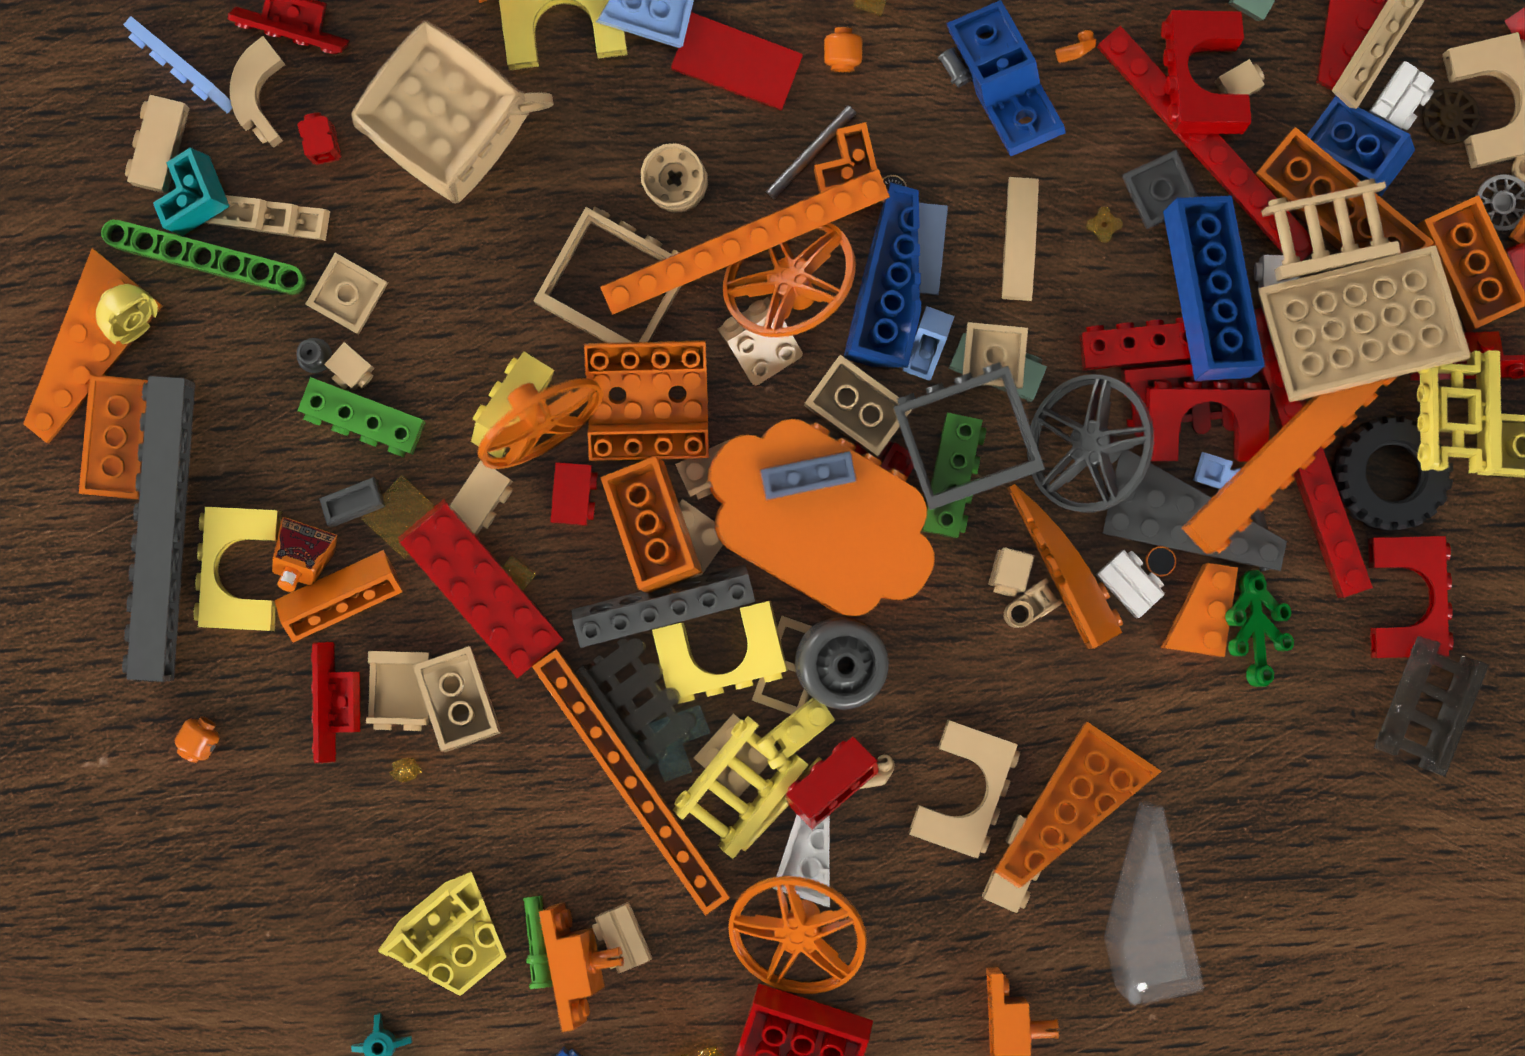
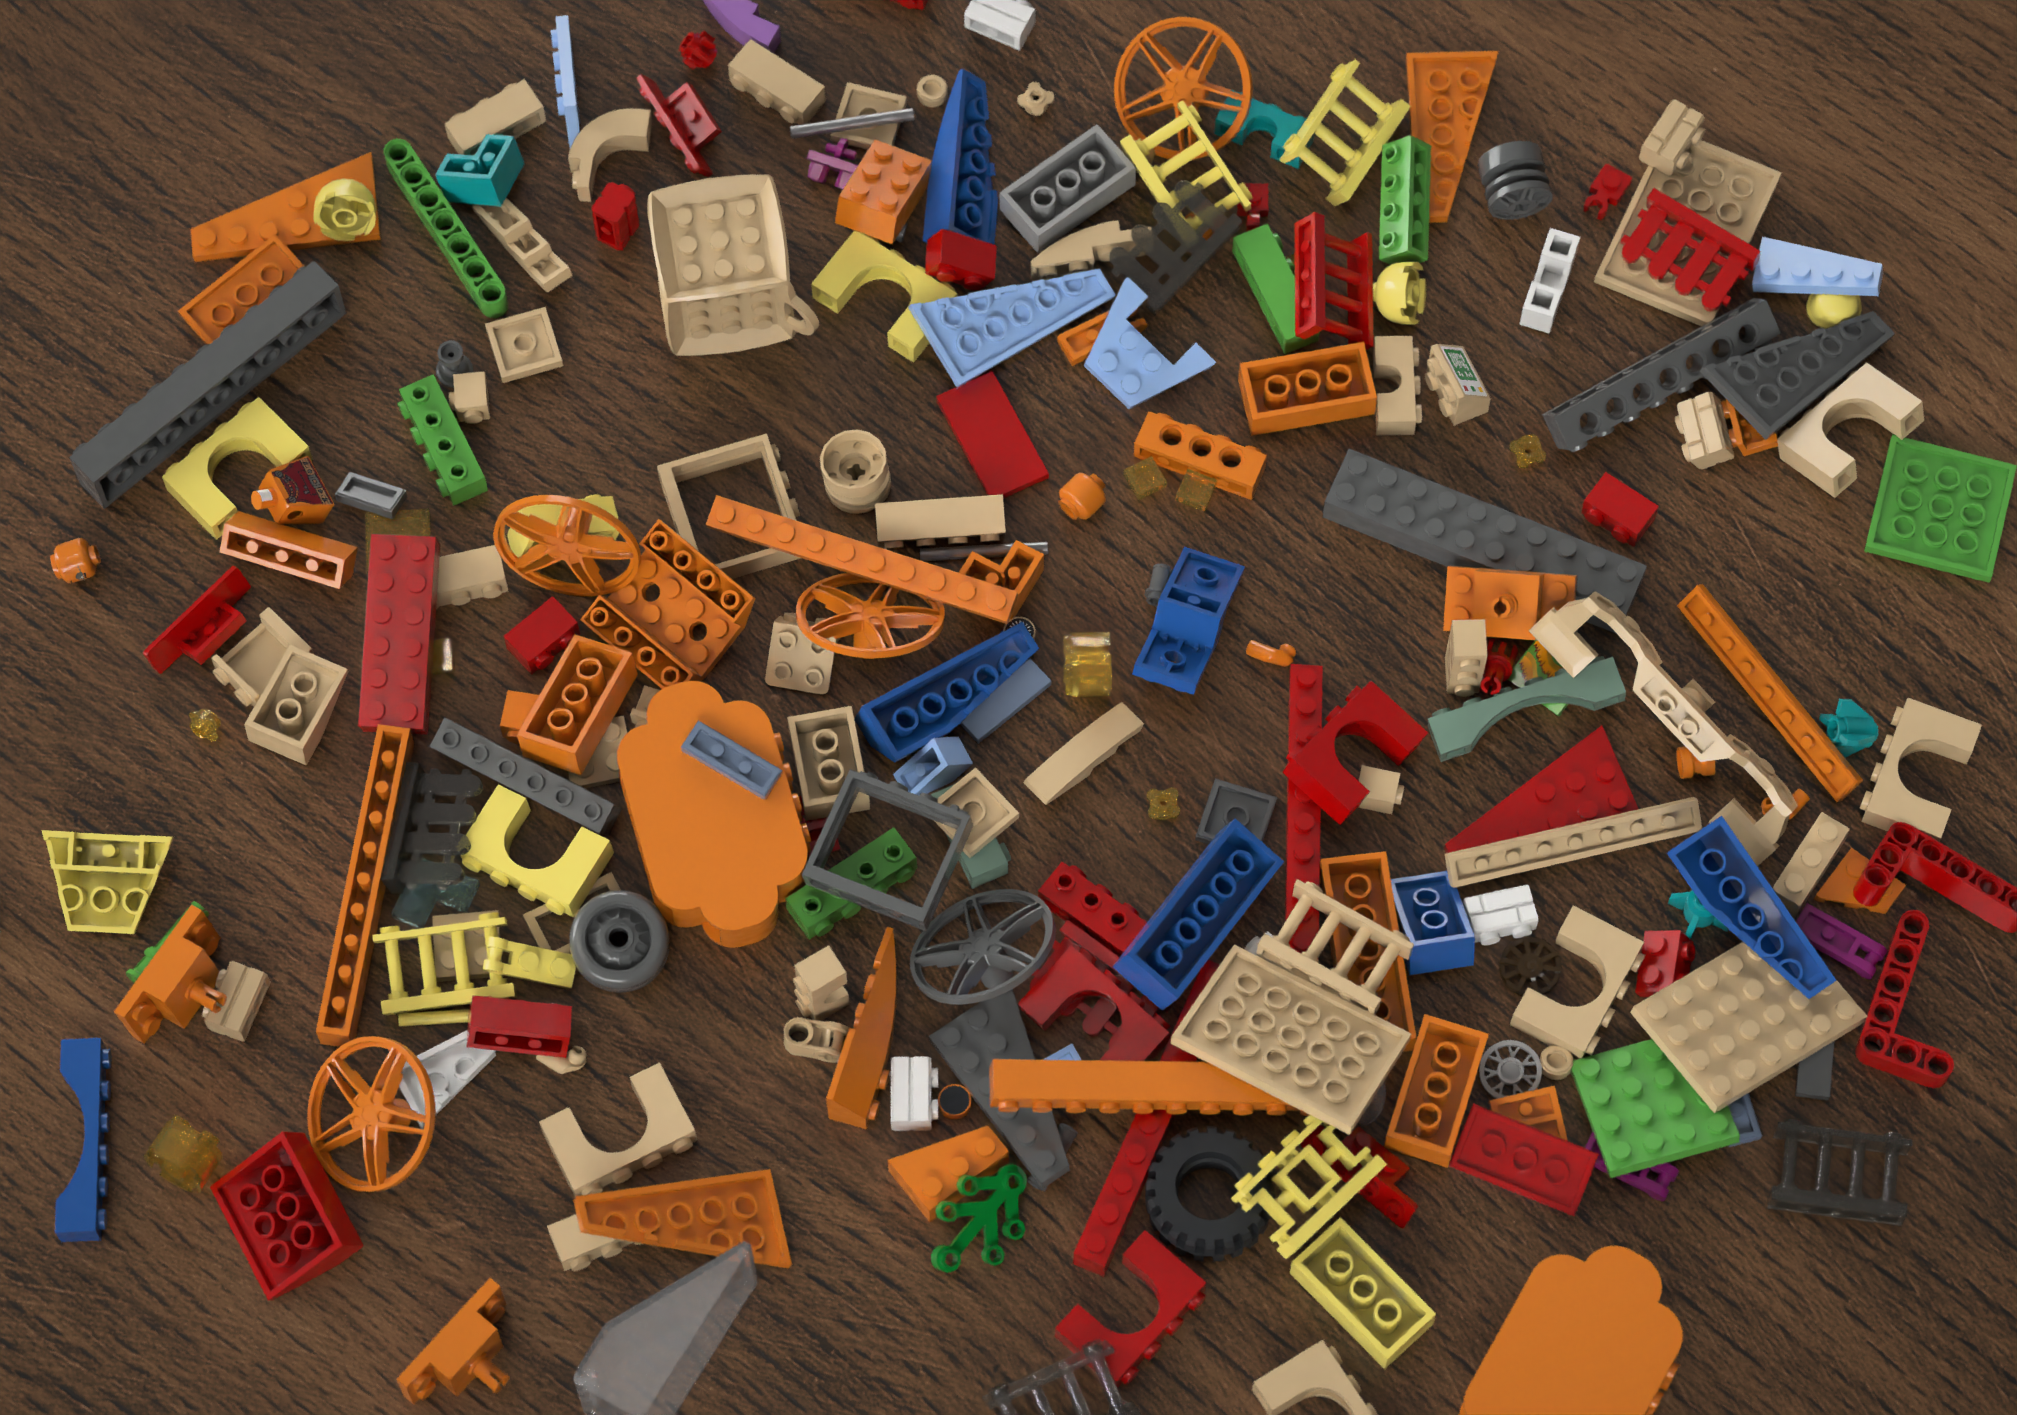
camera: 50 degrees right, 20 degrees down
none -> orange brick [500,690,539,744]
none -> tan brick [875,494,1006,549]
none -> clear yellow brick [1063,632,1112,697]

